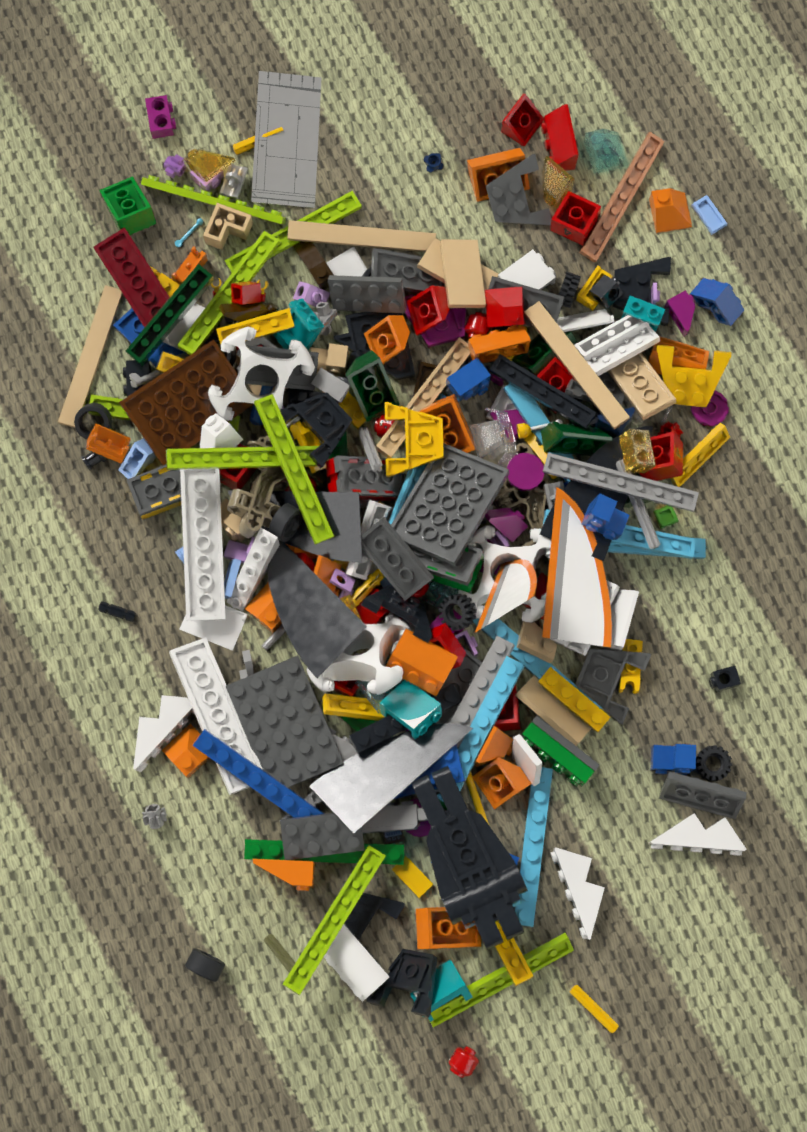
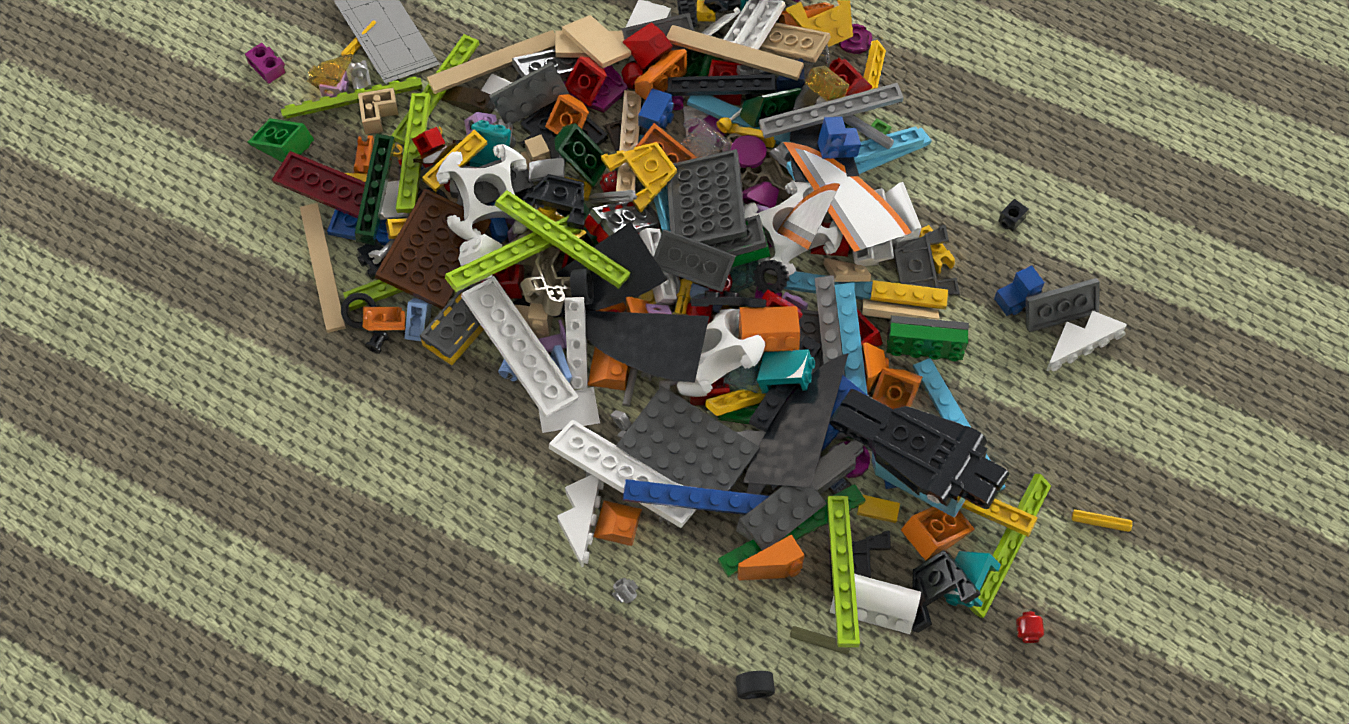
camera: 30 degrees left, 15 degrees down
black axle [98,601,136,622] -> none
medium lavender gear [163,154,186,178] -> none
medium azure hinge [175,218,204,248] -> none
white tile [511,734,542,786] -> none
white slope [550,847,605,940] -> none
black tyre [696,745,732,782] -> none

